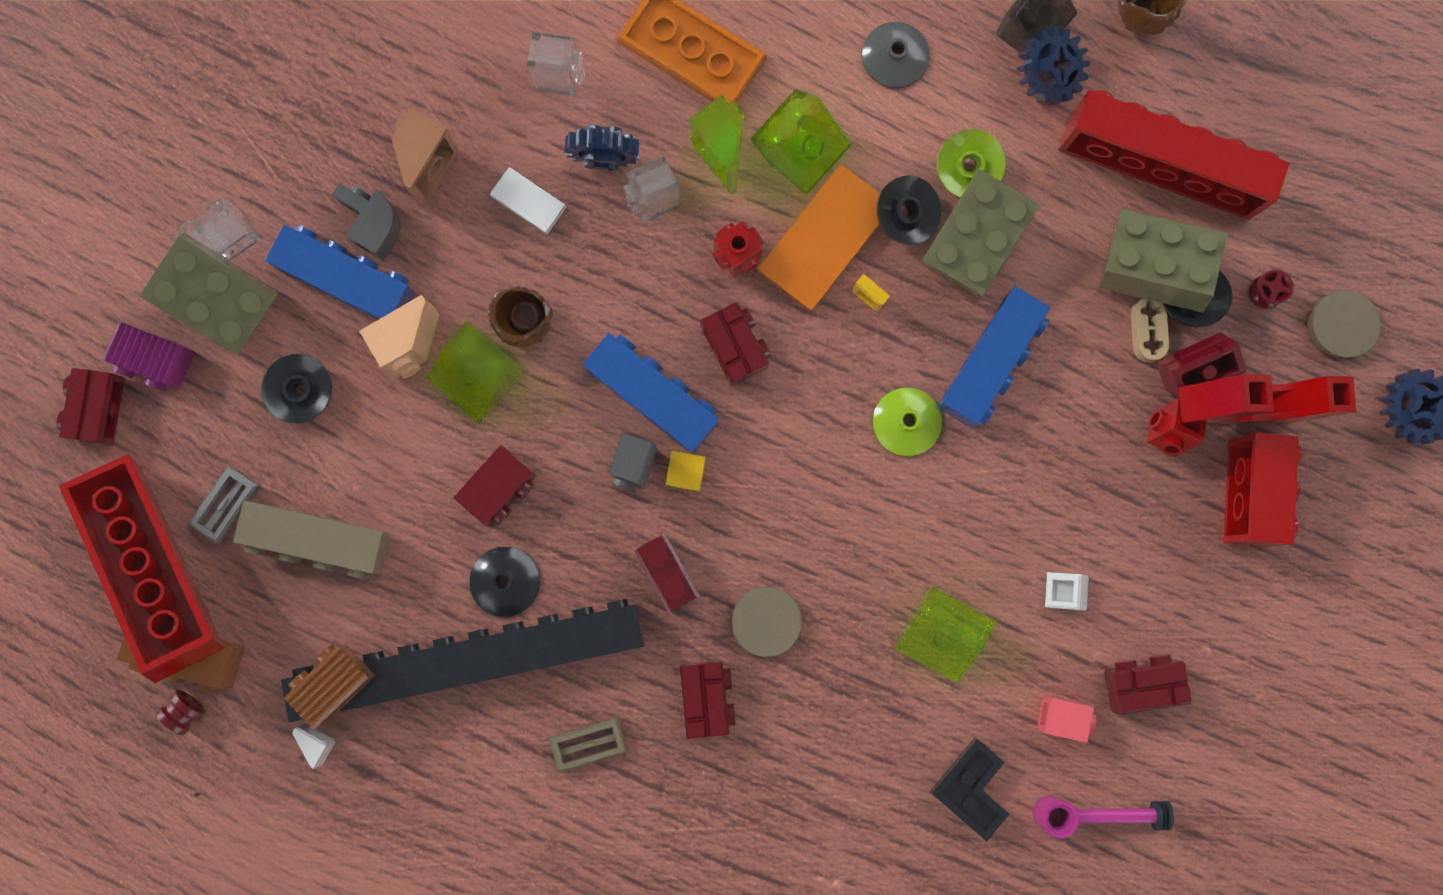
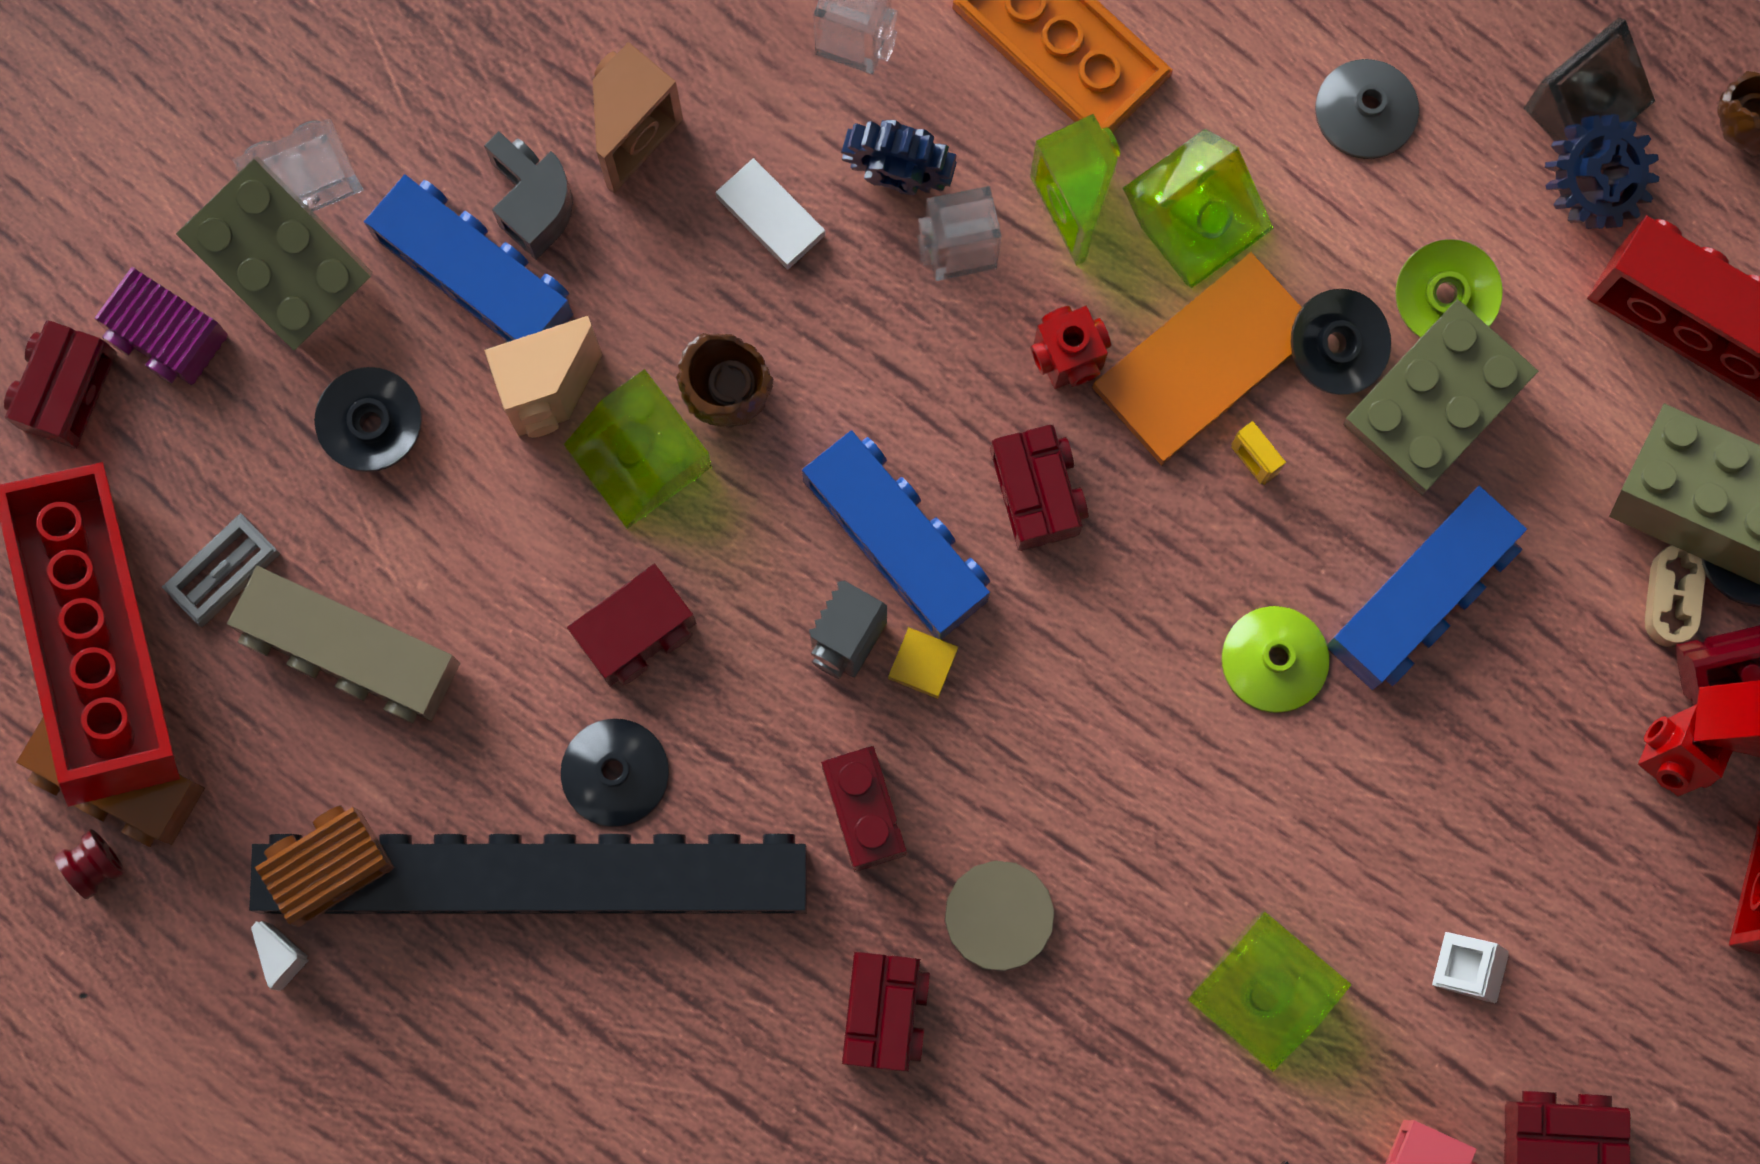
camera: 15 degrees right, 5 degrees down
dark tan tile [549,717,628,773] -> none

